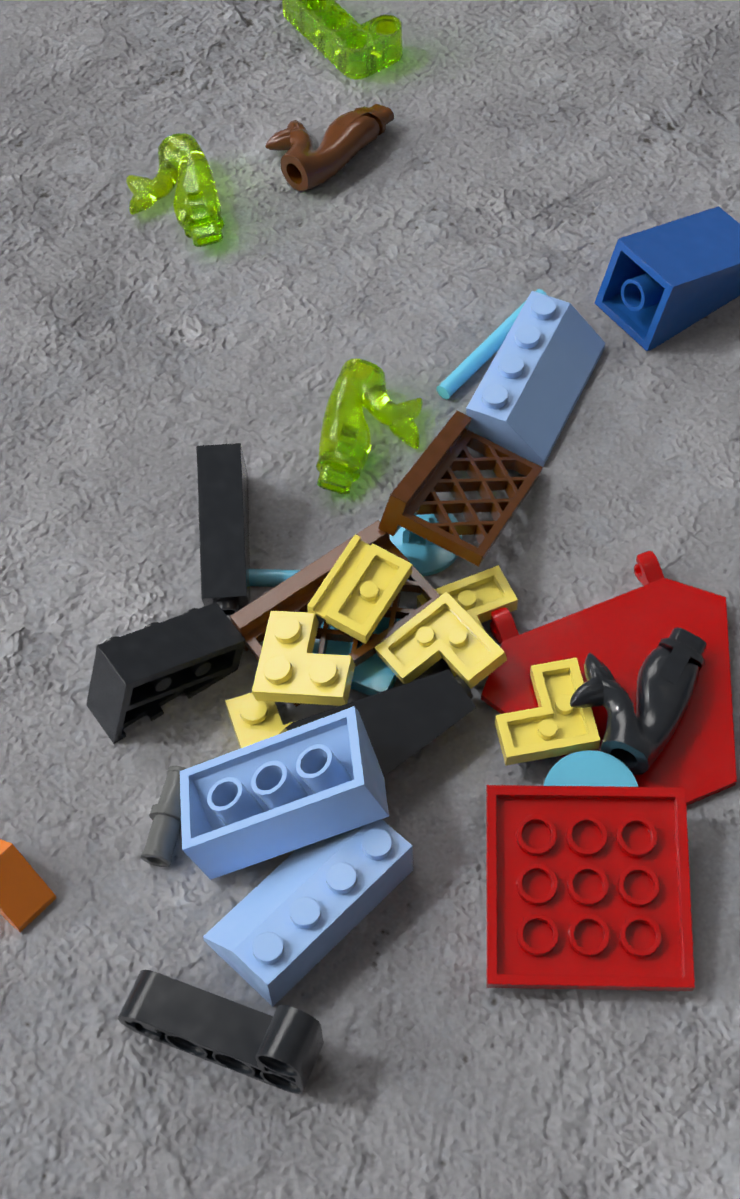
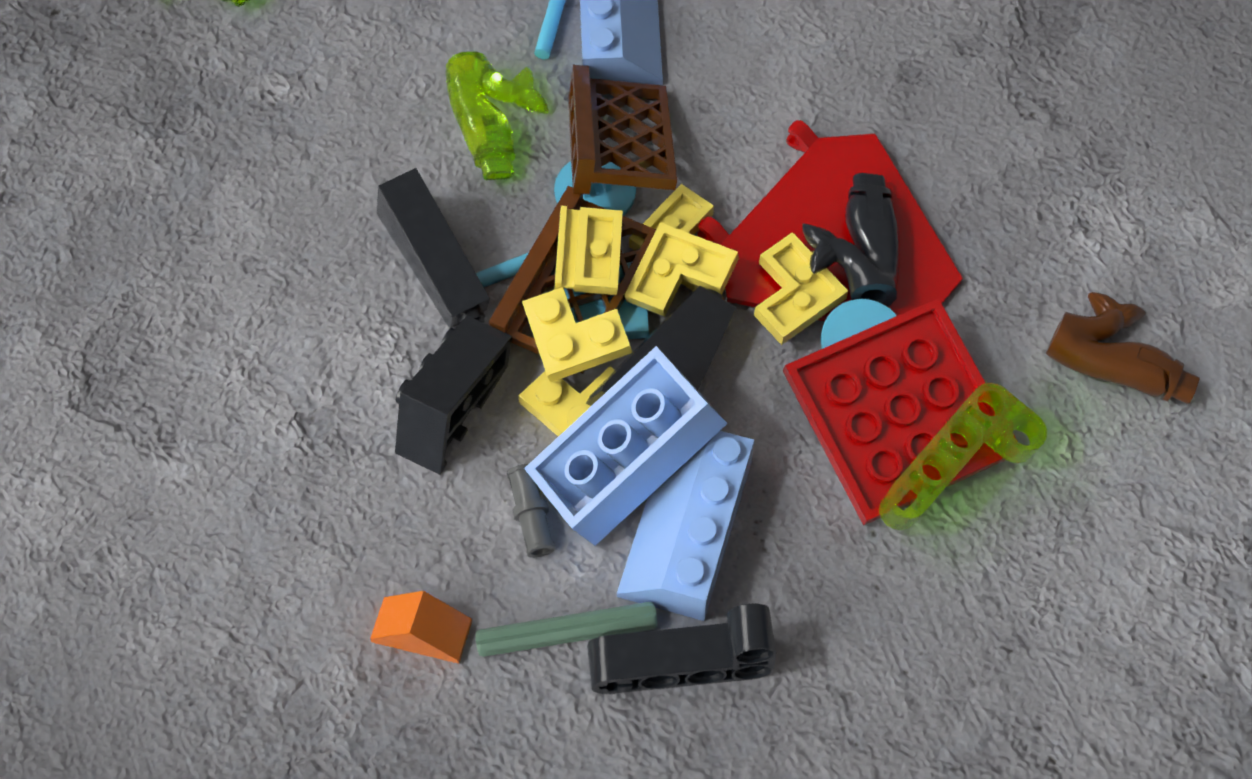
camera: 30 degrees left, 5 degrees up
none -> sand green axle [475,602,658,657]
none -> clear neon green beam [879,383,1047,530]

